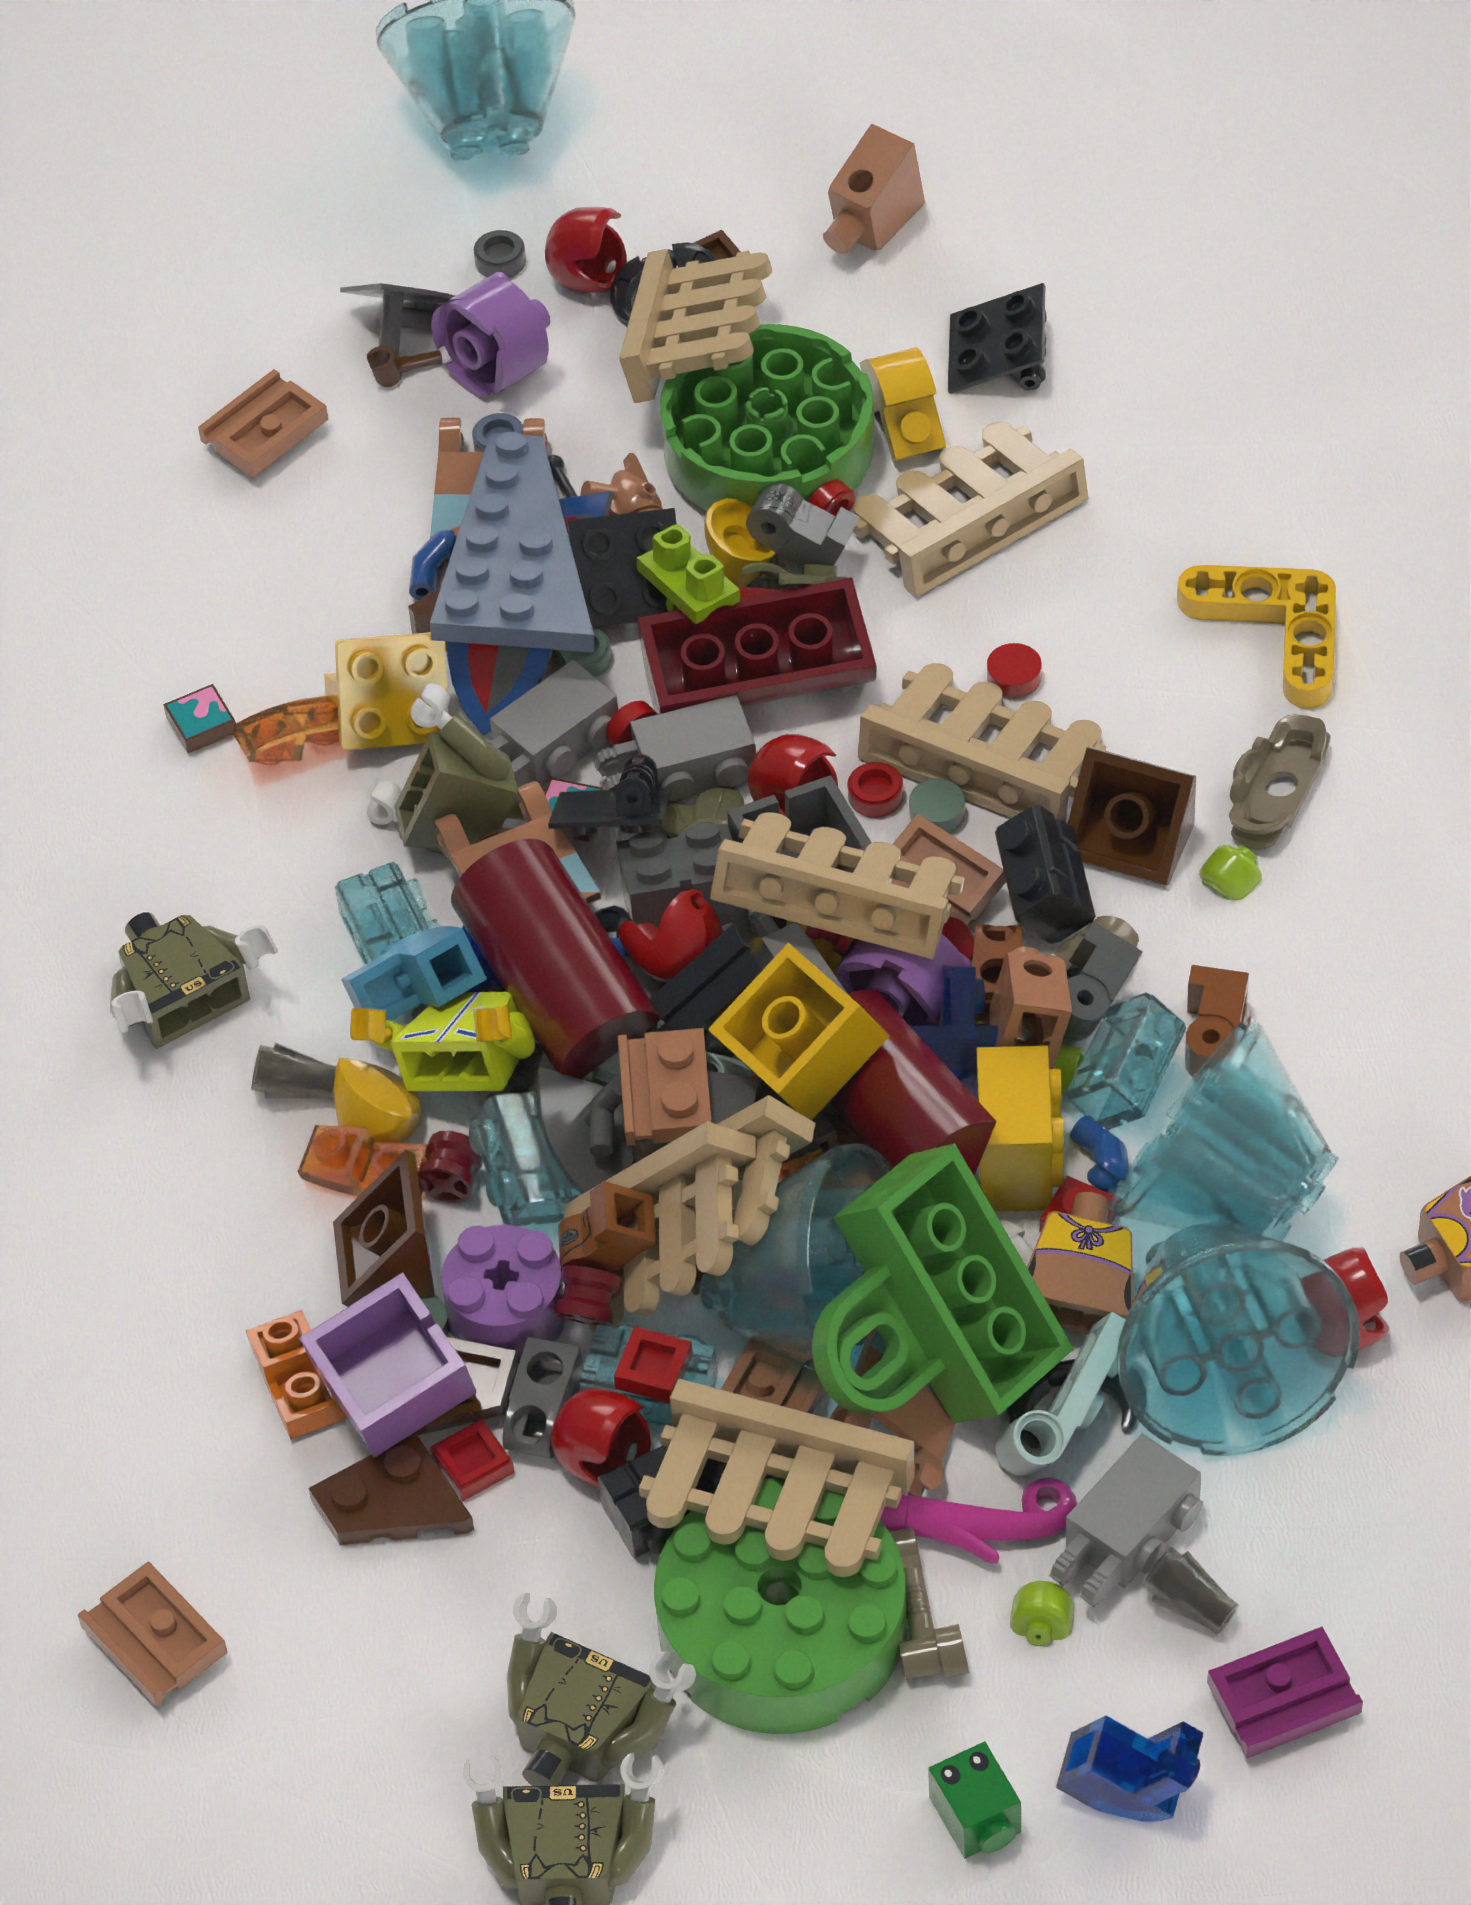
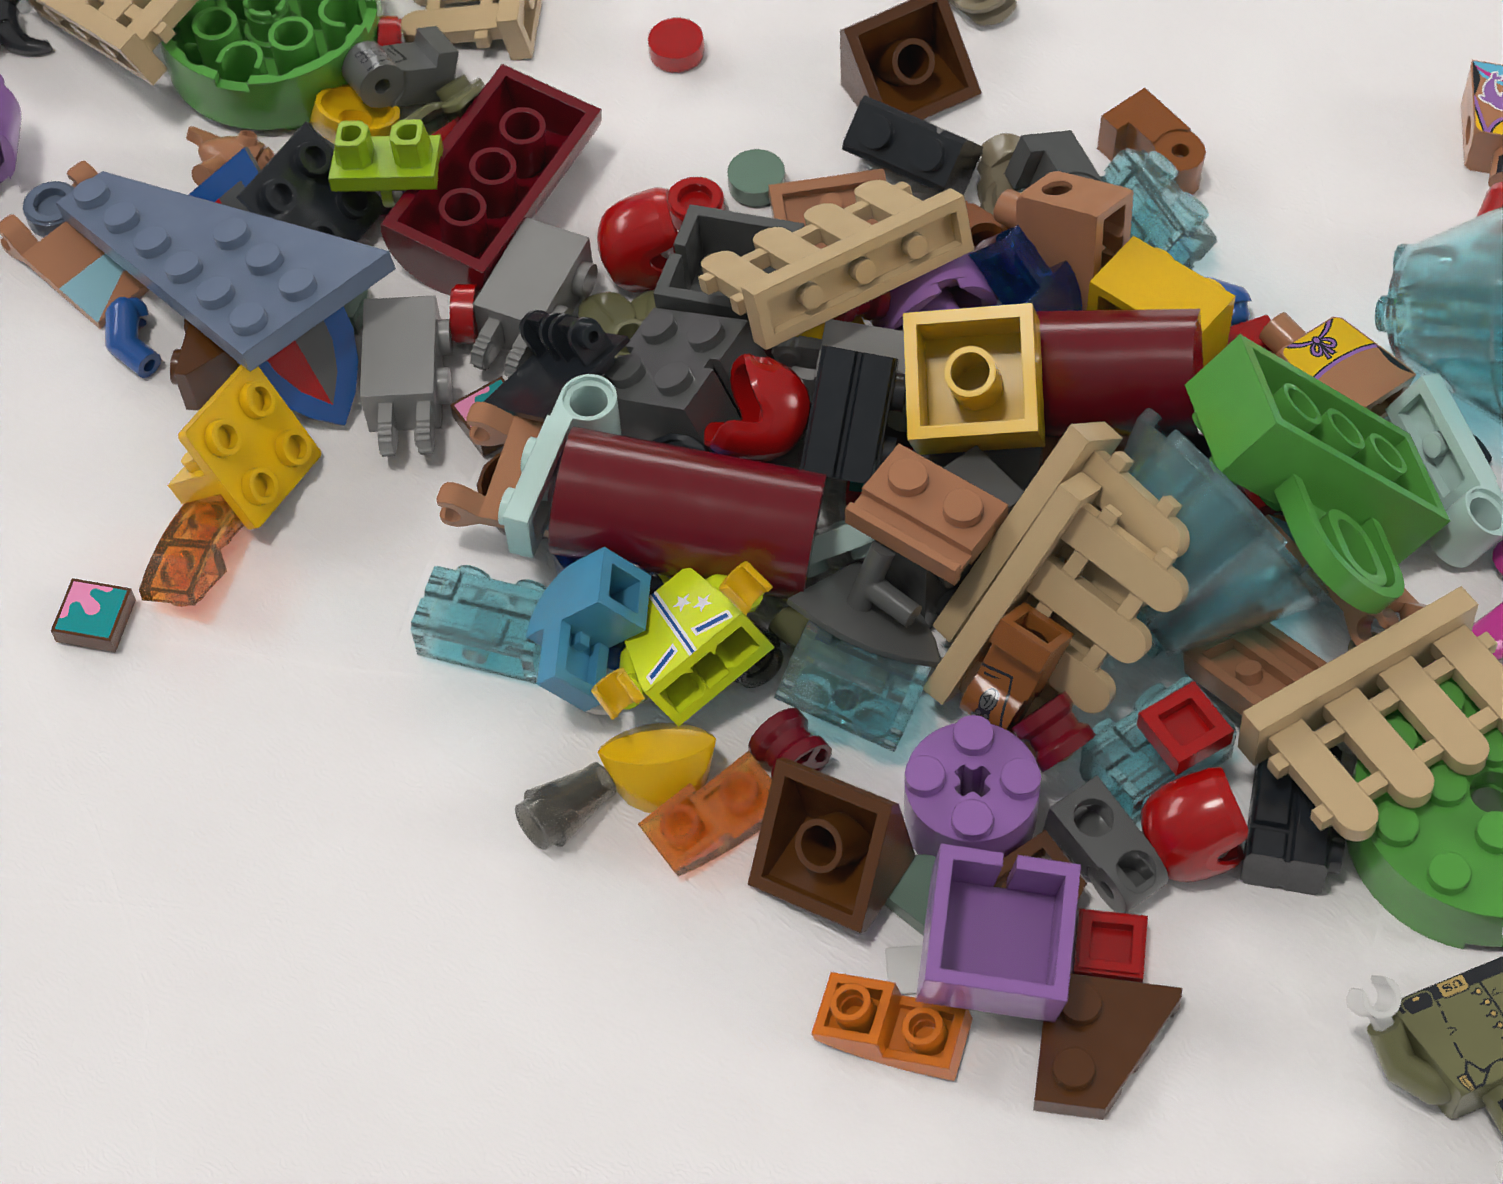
camera: 50 degrees left, 5 degrees up
olive torso [110,912,278,1049] -> none
olive torso [367,683,525,853] -> none
tan fence [858,663,1106,822] -> none
clear light blue cone [1108,1016,1339,1253] -> none
lime piece [1199,845,1262,900] -> none
none -> light aqua plate [498,374,621,558]

